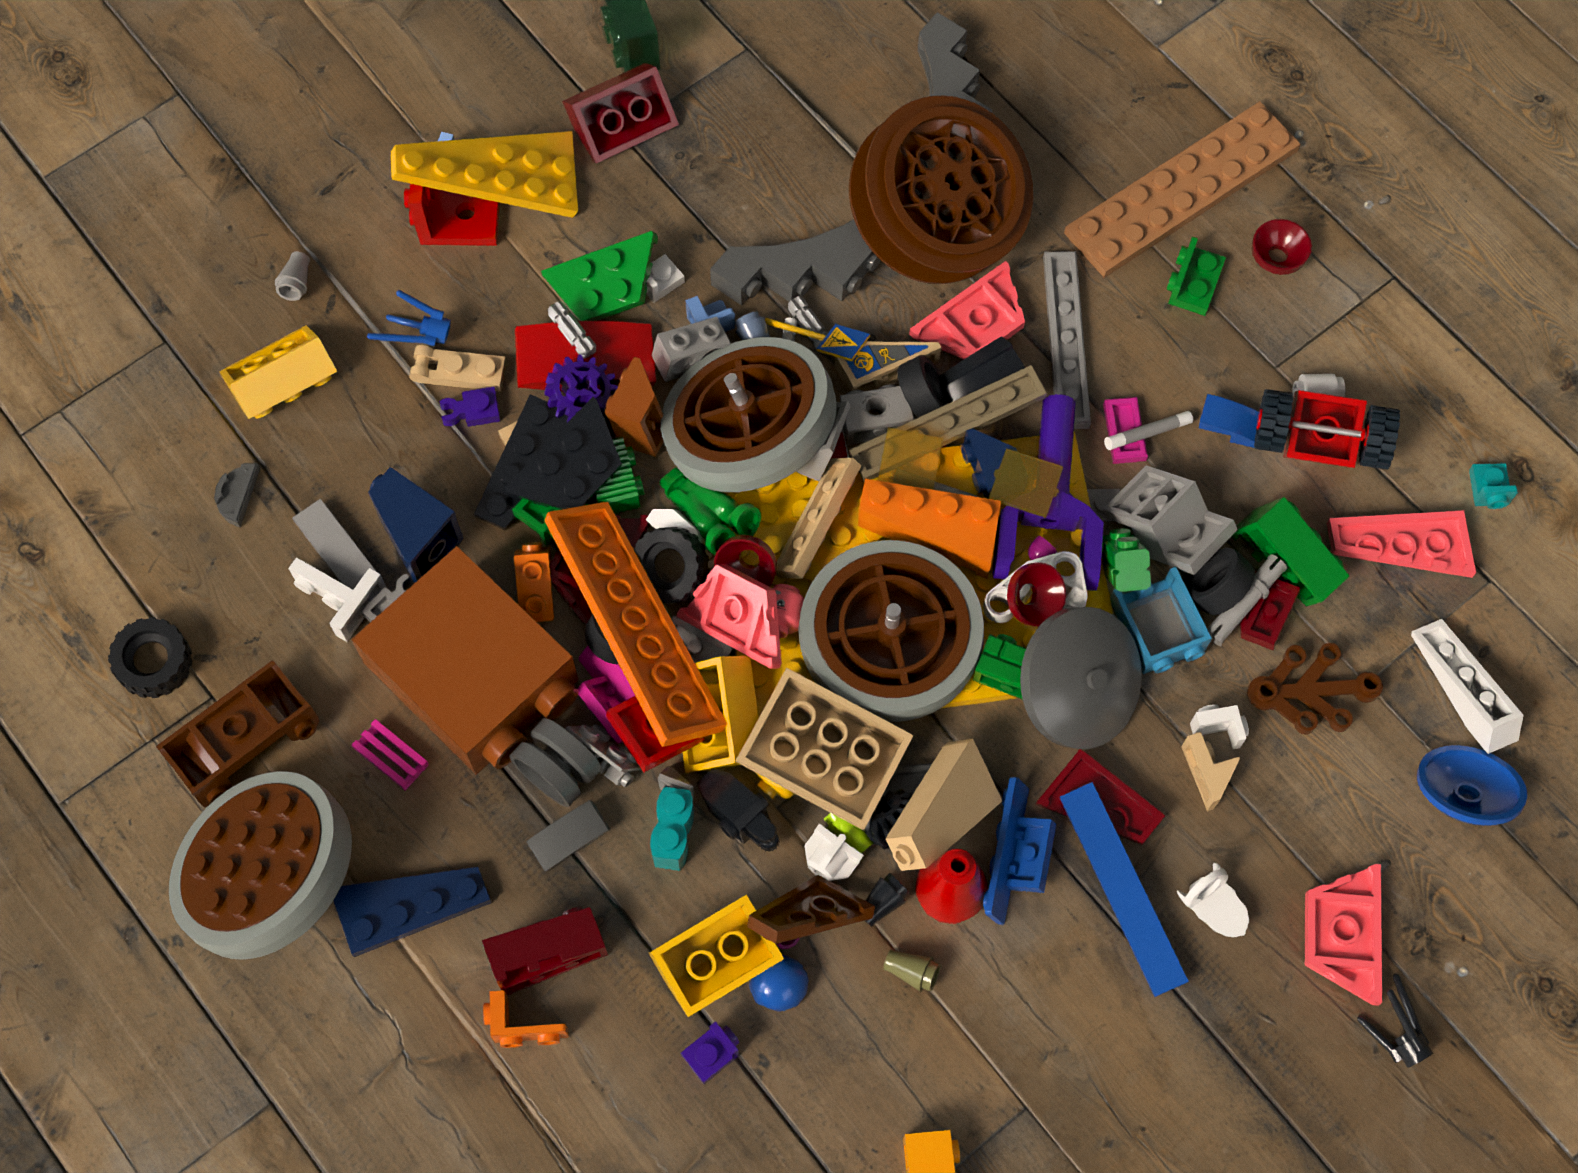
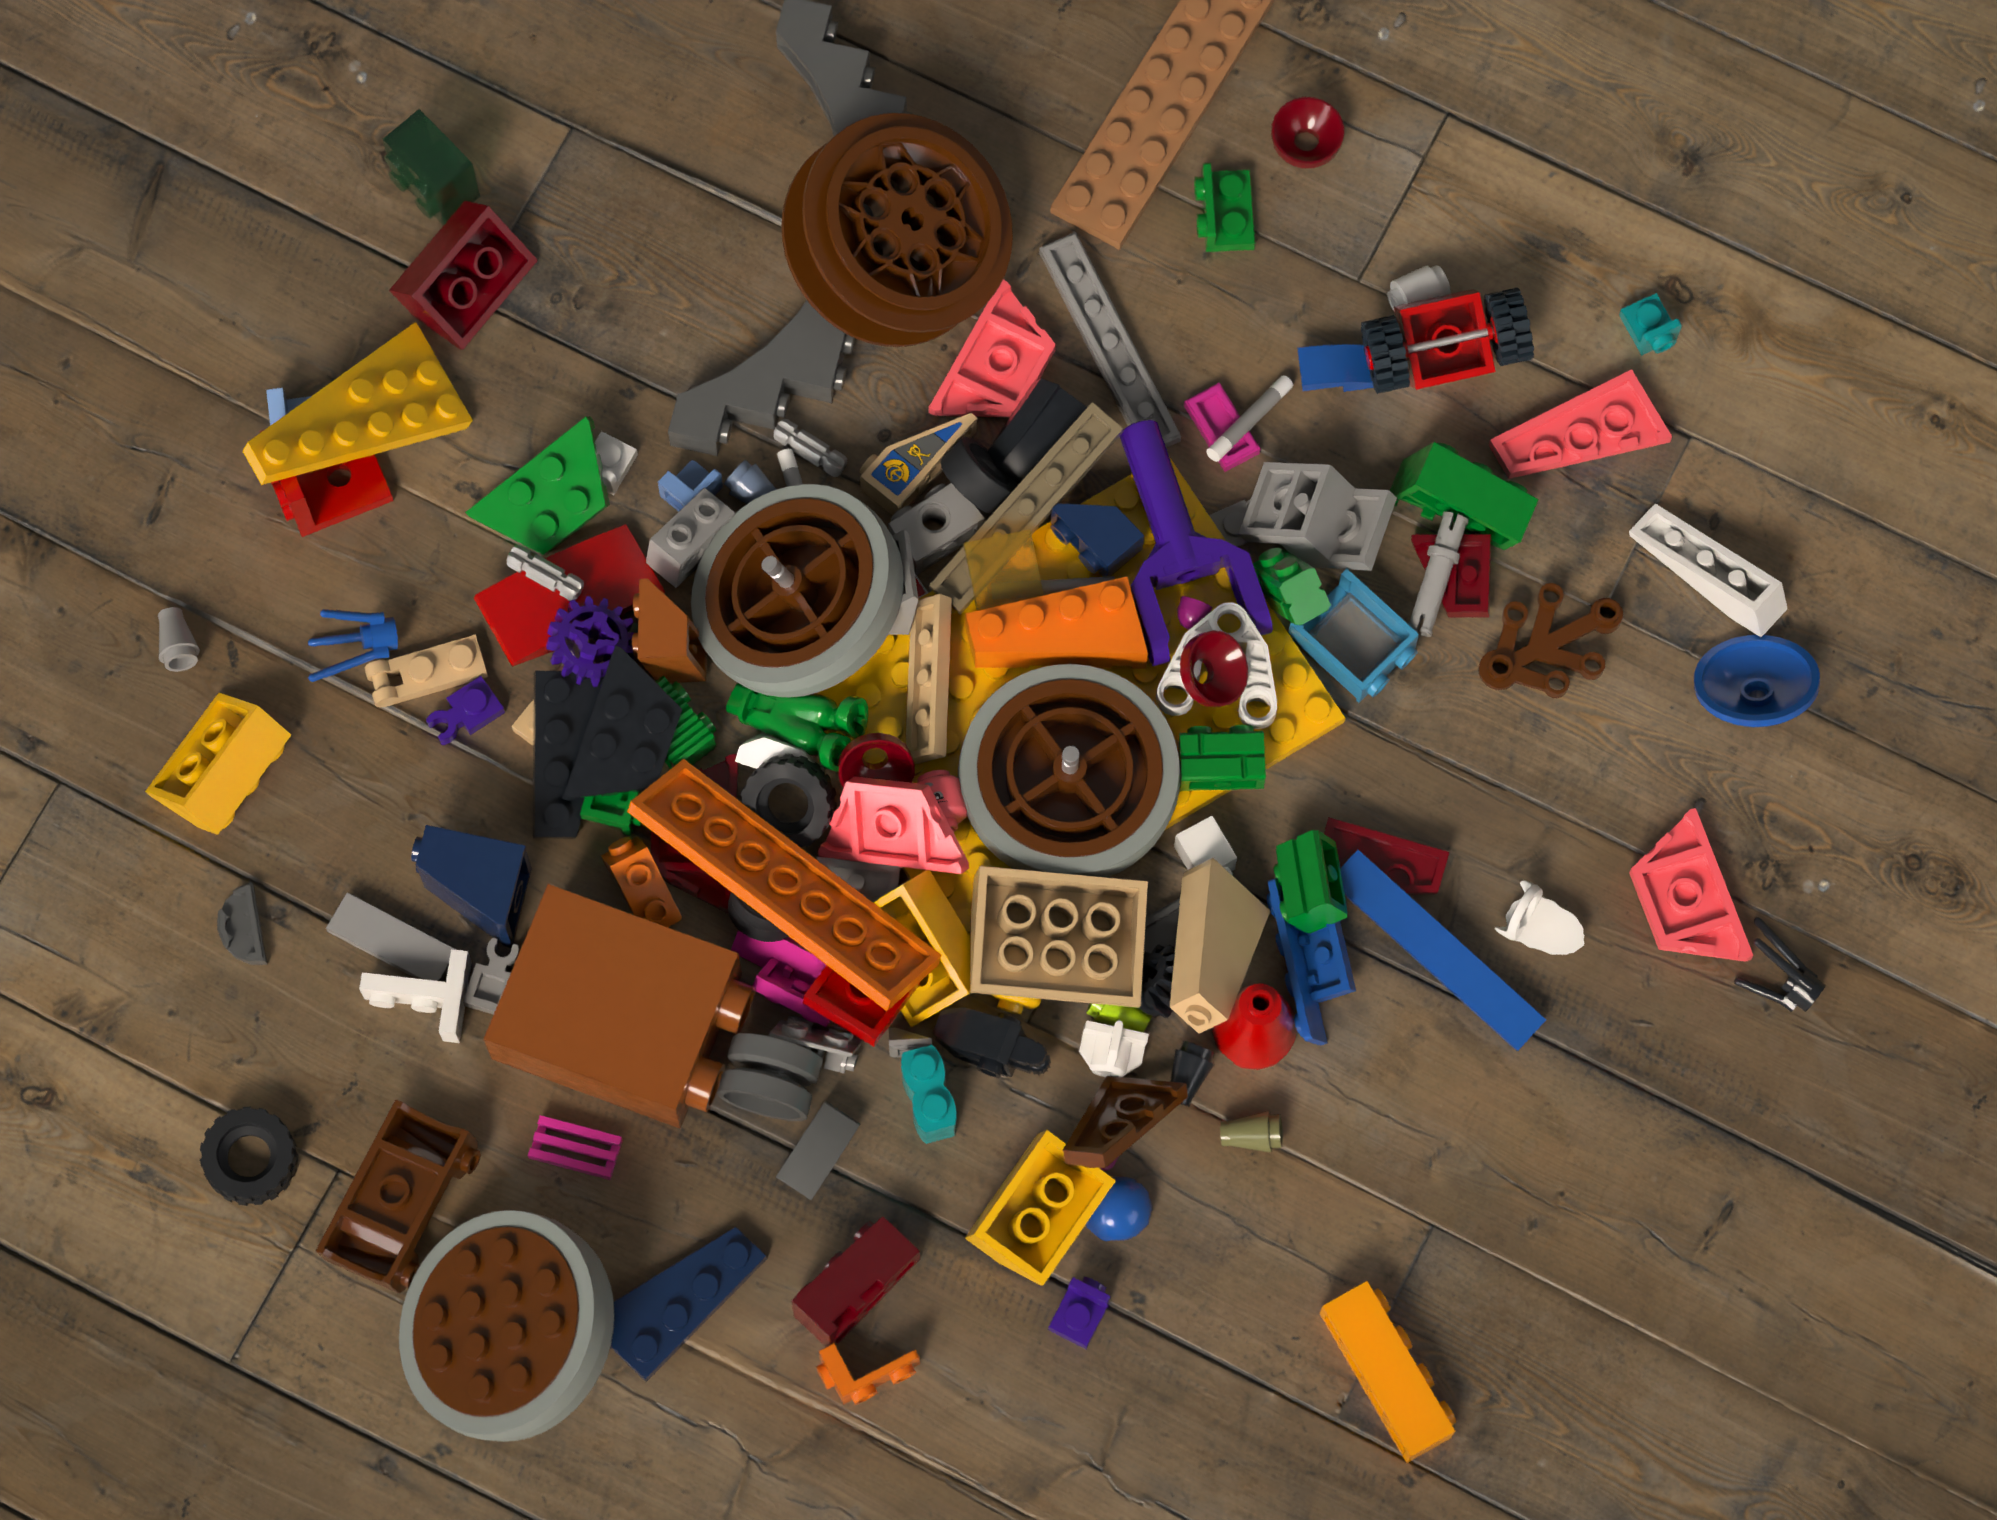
camera: 25 degrees left, 5 degrees up
piece [765,318,870,361] -> none
clear yellow piece [989,448,1063,518] -> none
dark grey dish [1020,607,1142,749] -> none
tan slope [1181,732,1240,811] -> none
black tyre [1187,547,1255,615] -> none
white bracket [1190,705,1249,749] -> none
none -> white brick [1174,816,1237,876]
none -> green brick [1274,830,1348,933]

